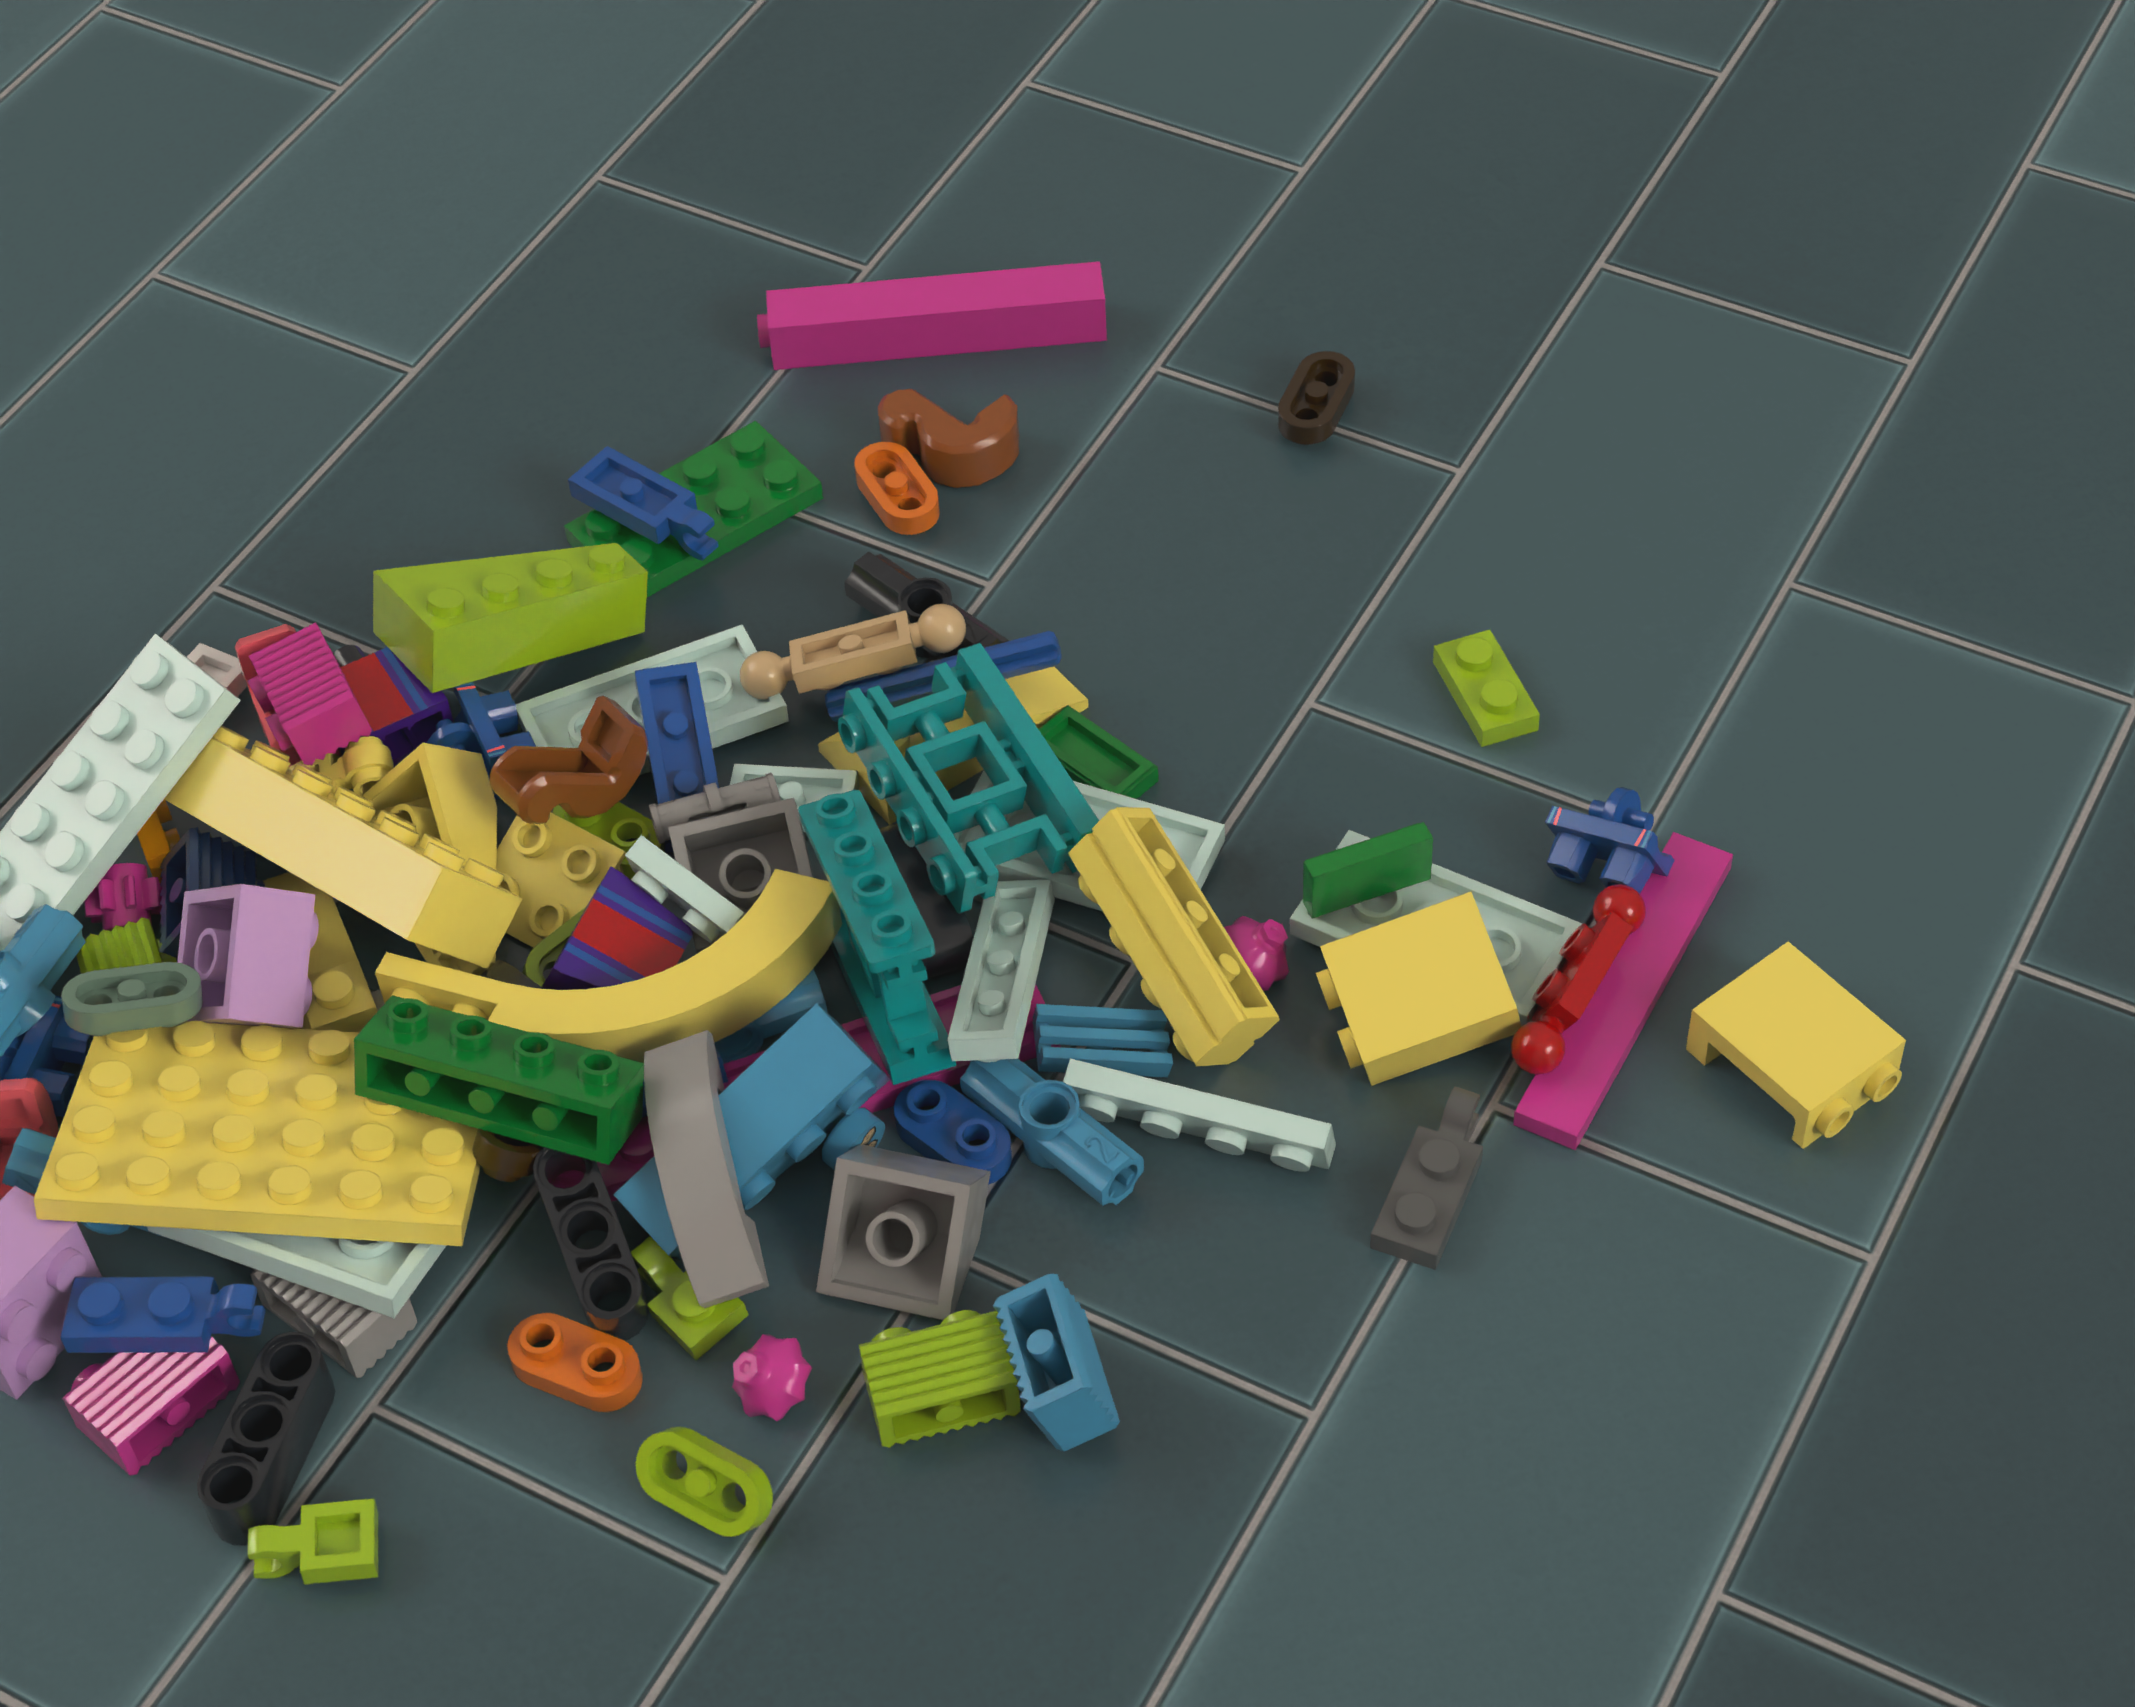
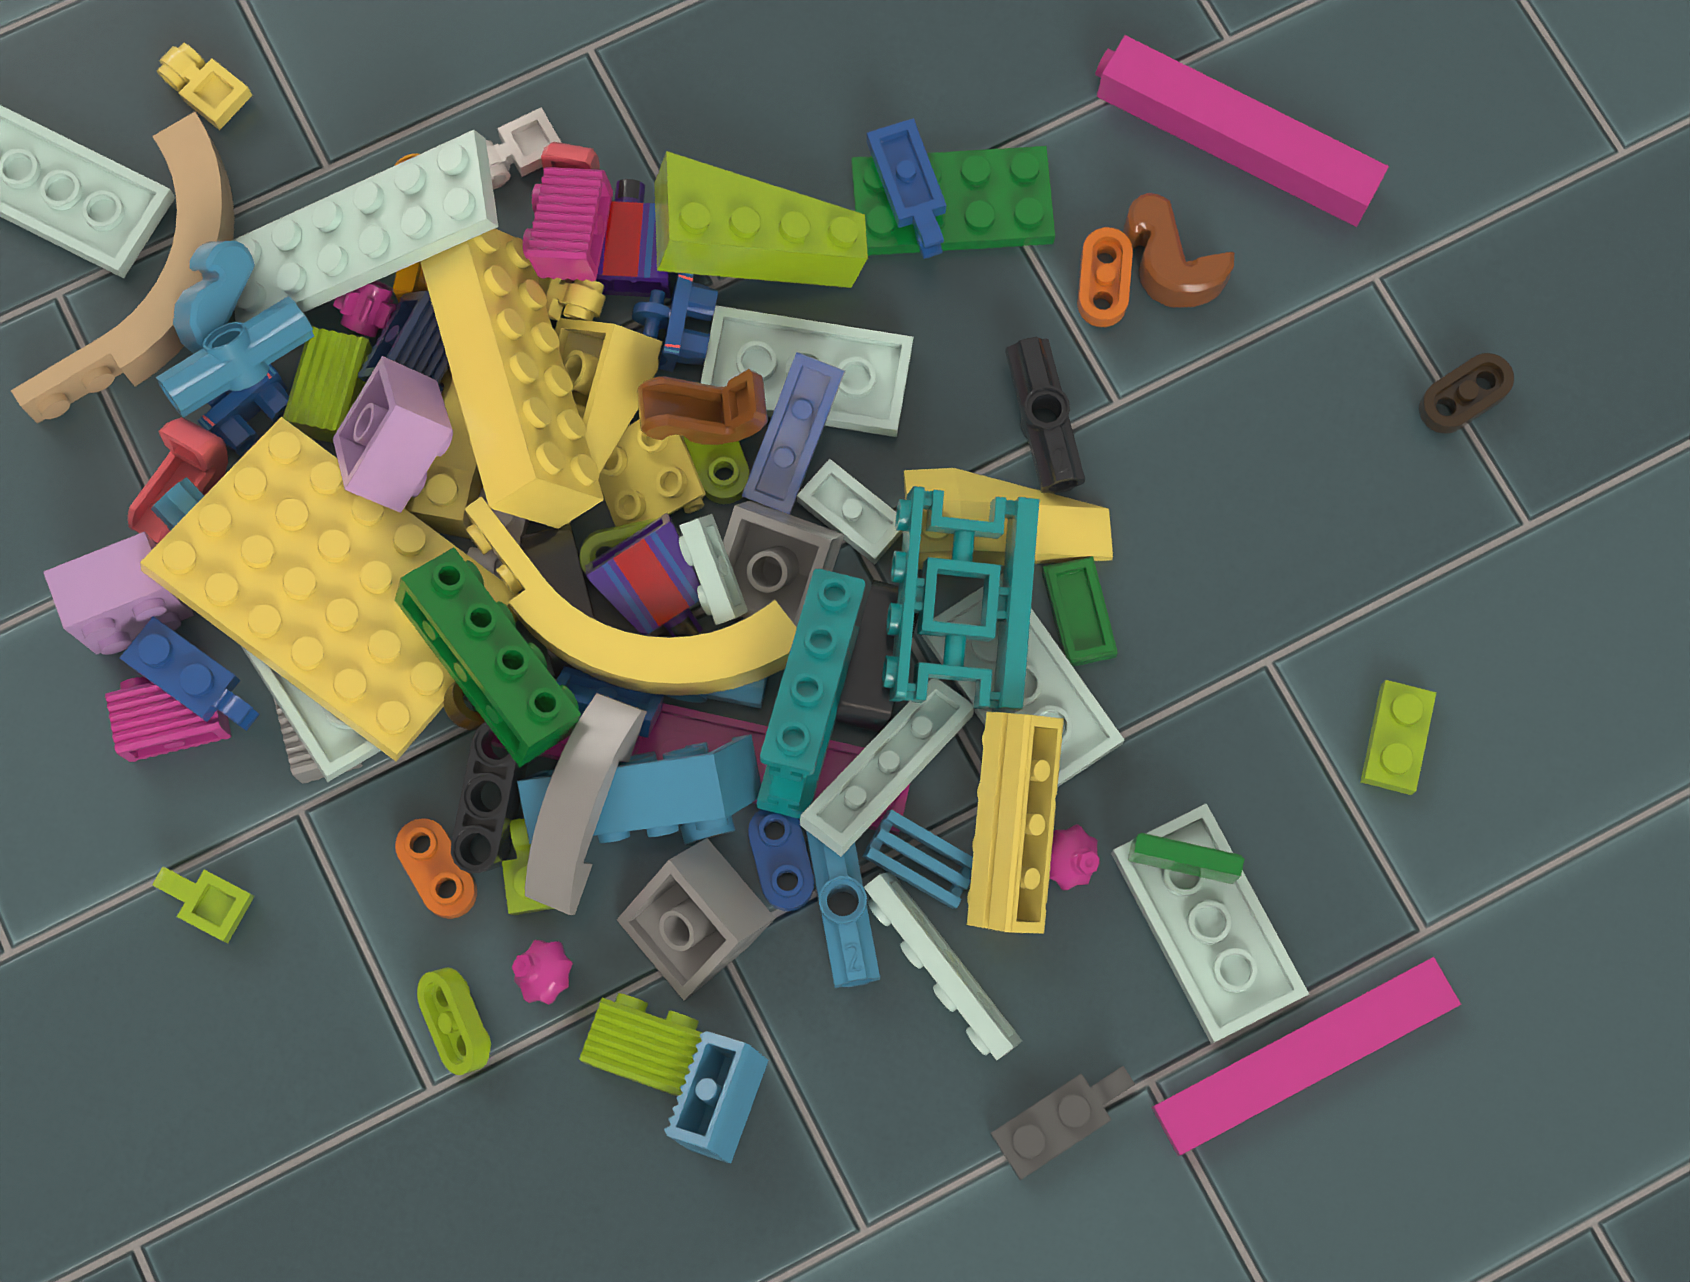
camera: 30 degrees right, 25 degrees up
sand green plate [61,962,203,1036] -> none
black beam [197,1332,335,1546] -> none
light grey pin [649,772,781,844] -> none
tan plate [740,604,966,700] -> none
blue axle [825,631,1062,722] -> none
light yellow brick [1316,891,1521,1086] -> none
red plate [1511,884,1646,1075] -> none
blue hips [1545,787,1675,893] -> none
light yellow panel [1686,941,1906,1149] -> none

